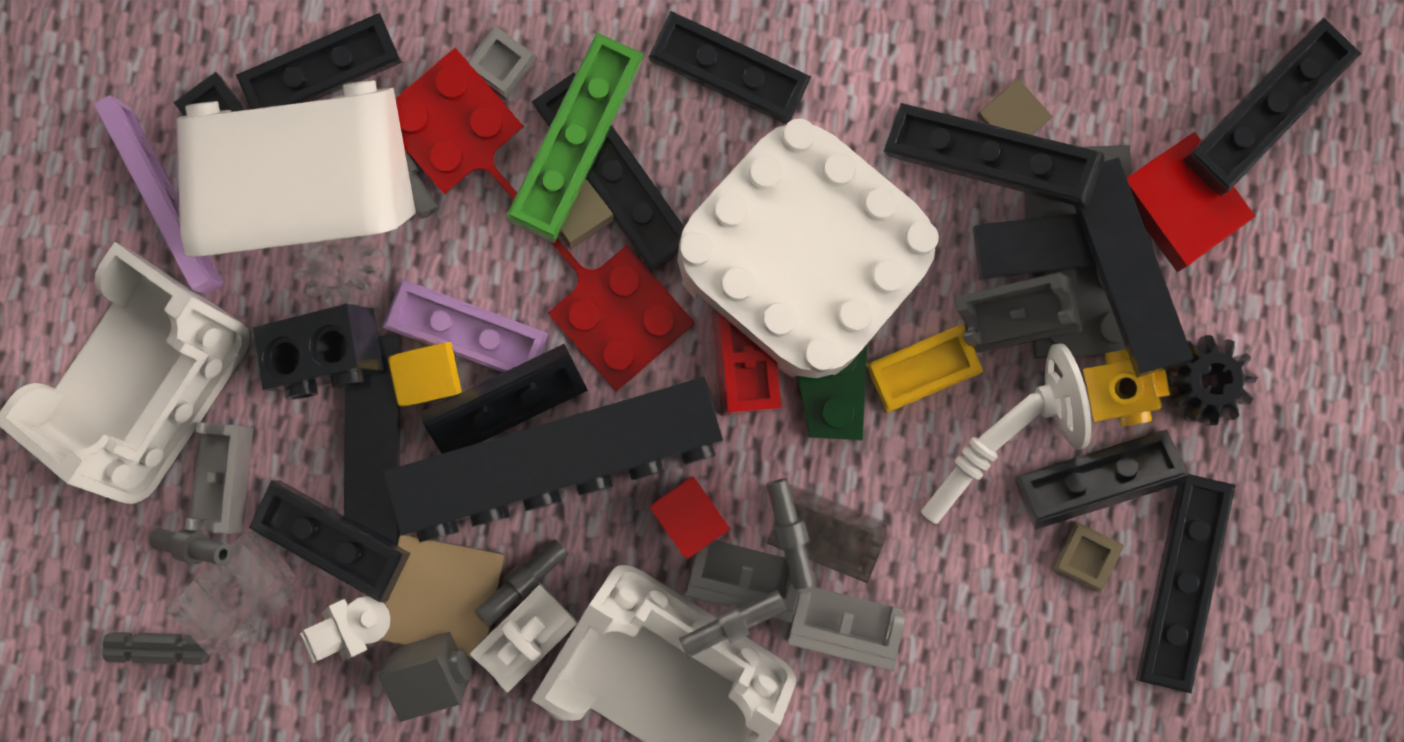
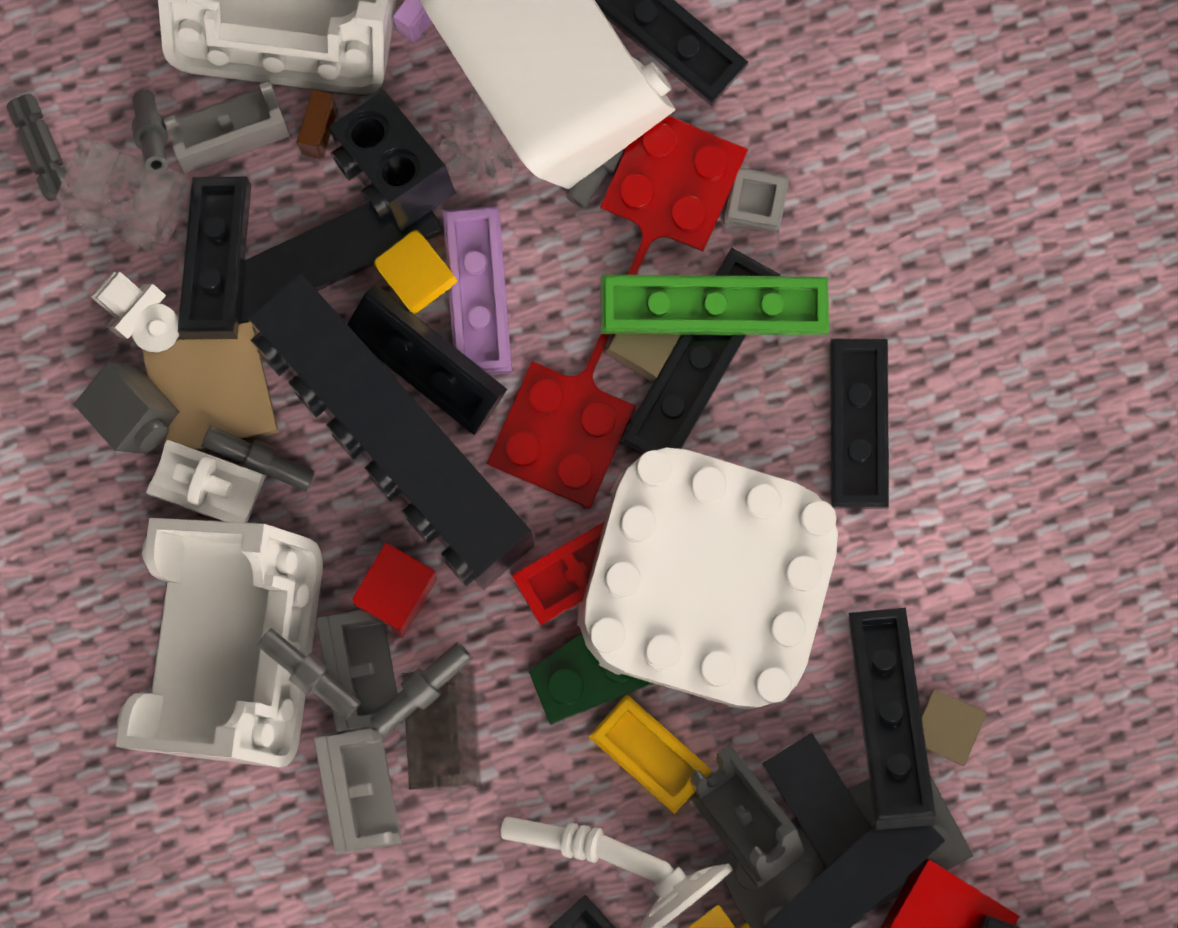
camera: 70 degrees right, 5 degrees down
none -> reddish brown tile [297,89,338,160]

